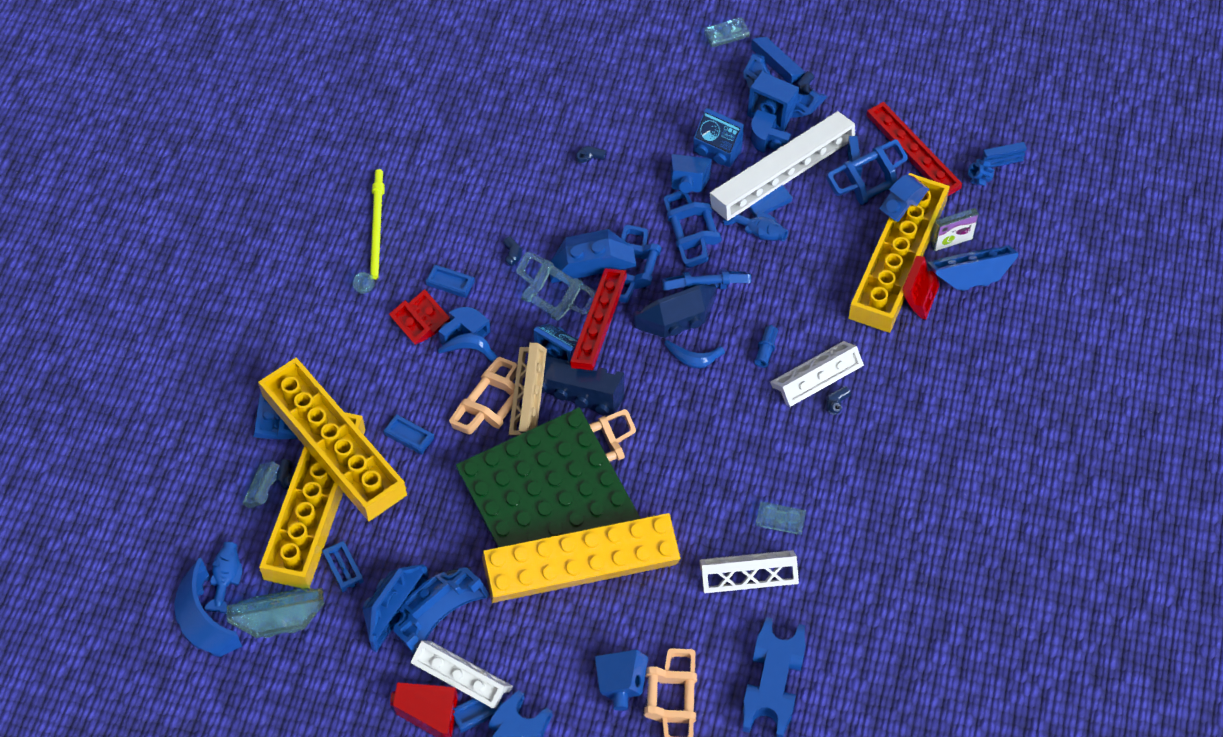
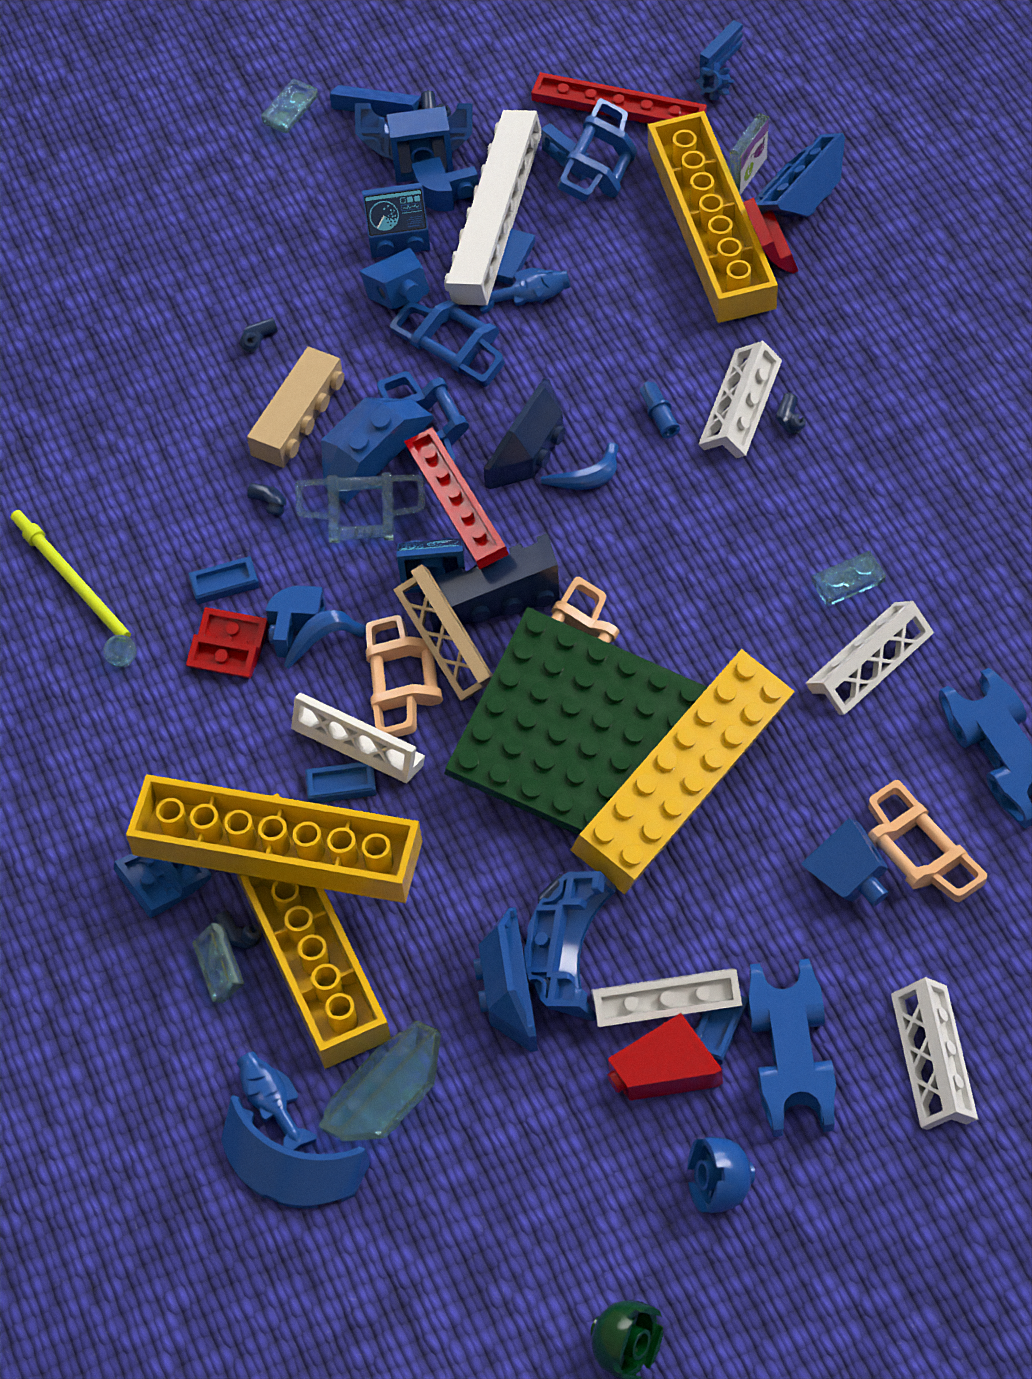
camera: 35 degrees left, 0 degrees up
blue tile [322,541,364,592] -> none
blue bar [661,269,751,291] -> none
blue brick [879,175,929,222] -> none
none -> tan brick [247,347,344,468]
none -> white fence [291,693,425,783]

